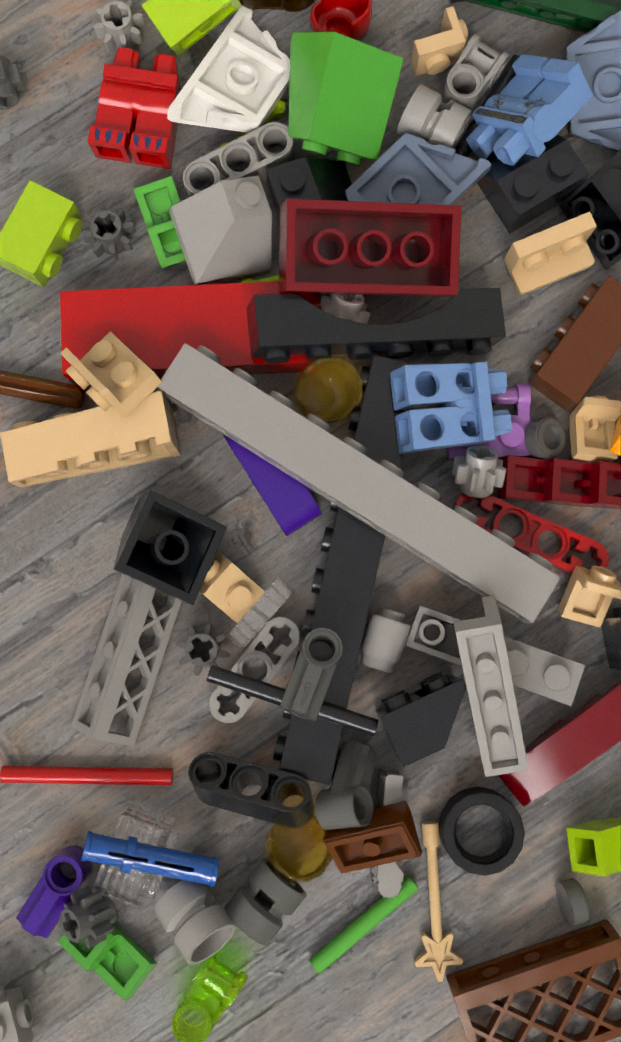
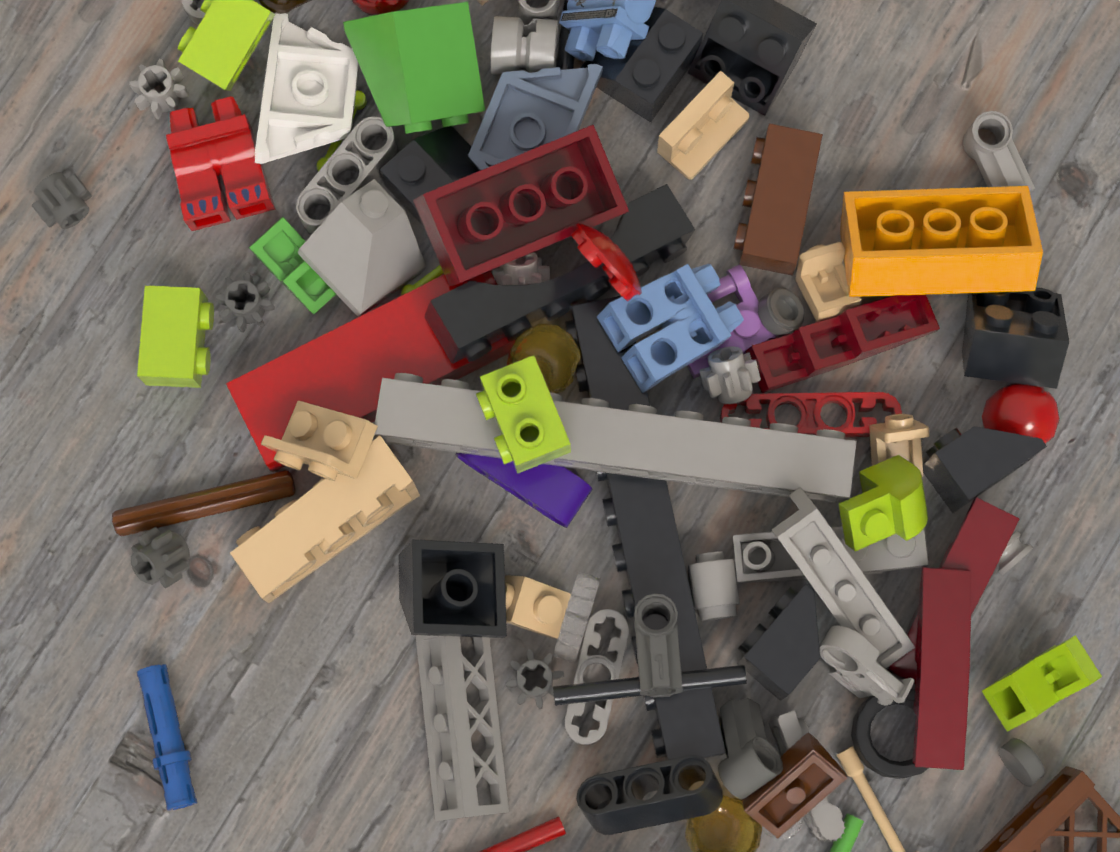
camera: 20 degrees left, 5 degrees down
none -> lime brick [476,355,571,474]
none -> red dish [571,222,642,301]
none -> light grey piece [819,626,914,706]
none -> lime brick [838,454,928,552]
none -> dark red slope [912,567,971,770]

